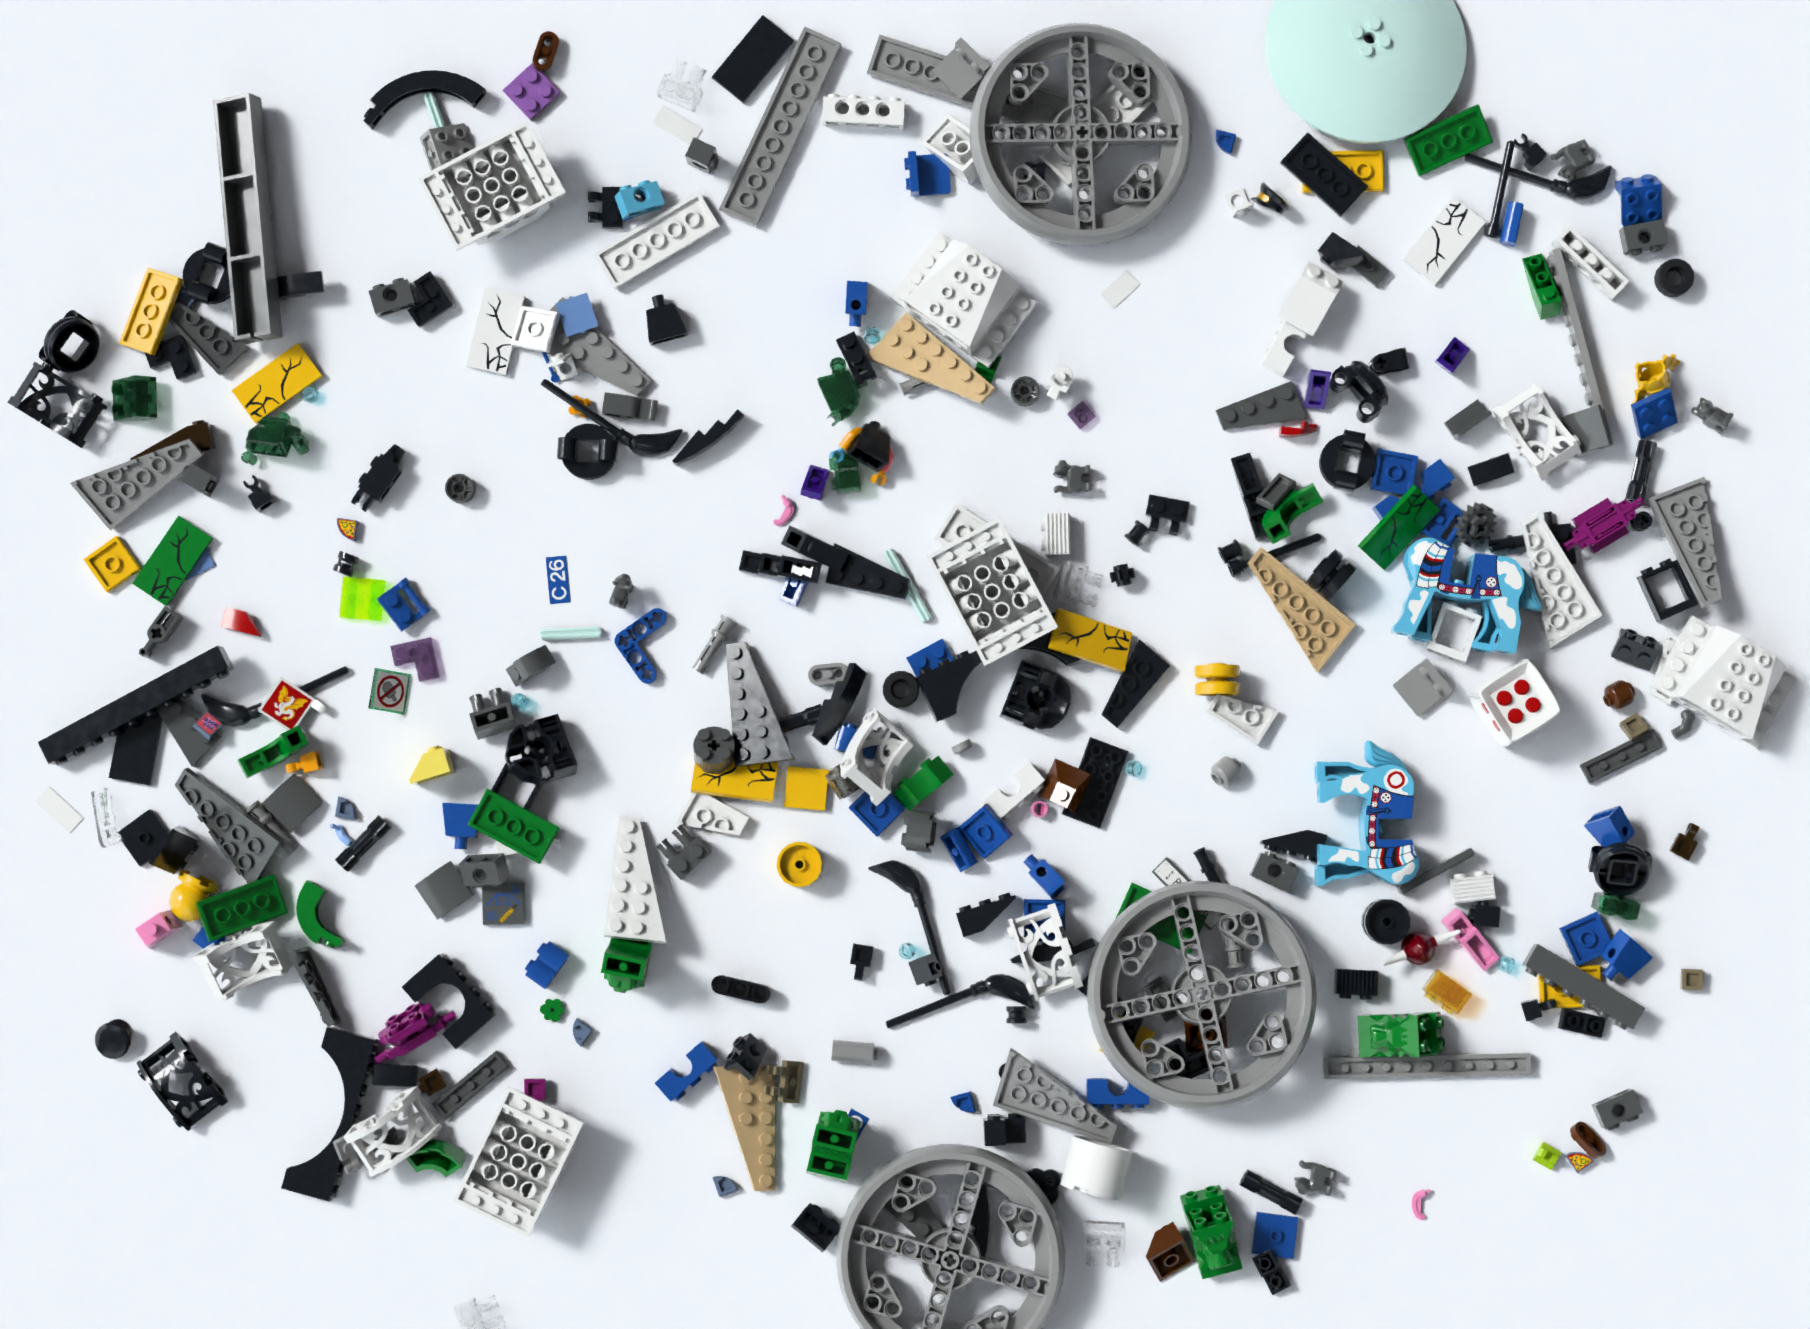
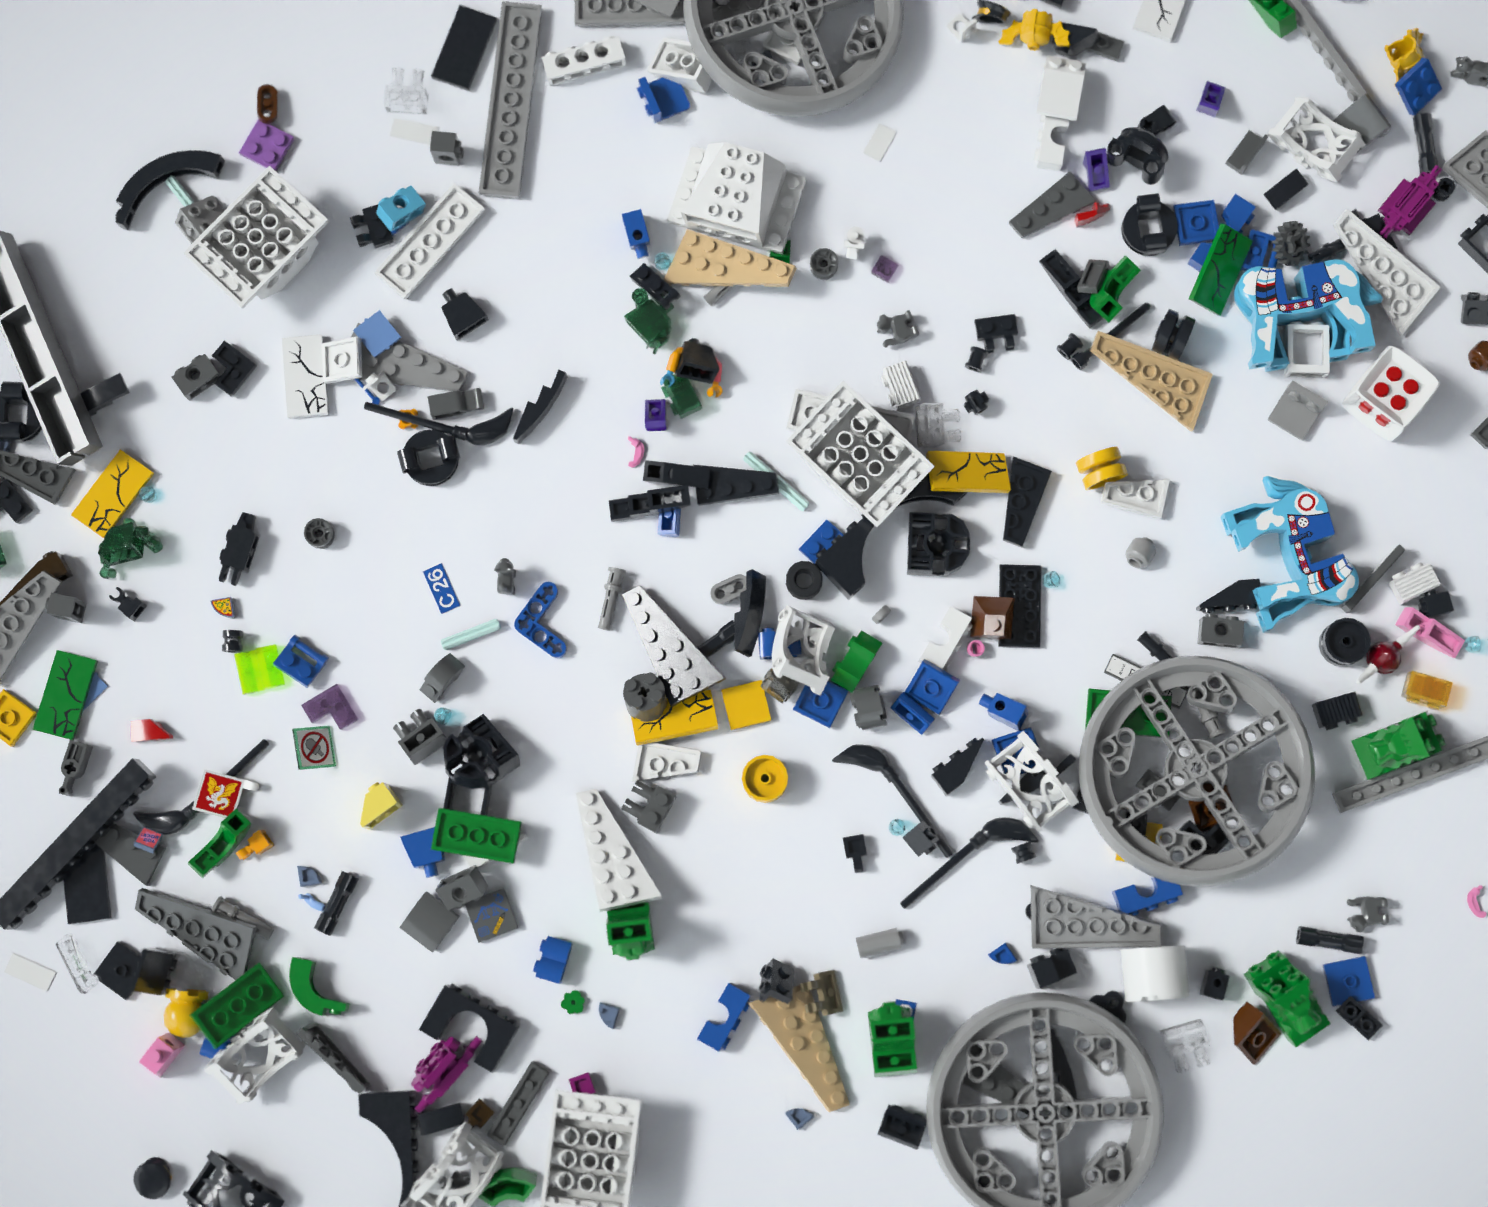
camera: 10 degrees left, 5 degrees down
dark grey slope [262,774,322,833] -> none
black beam [711,975,771,1003] -> none
none -> yellow helmet [998,9,1070,51]
none -> black brick [1199,967,1230,1001]

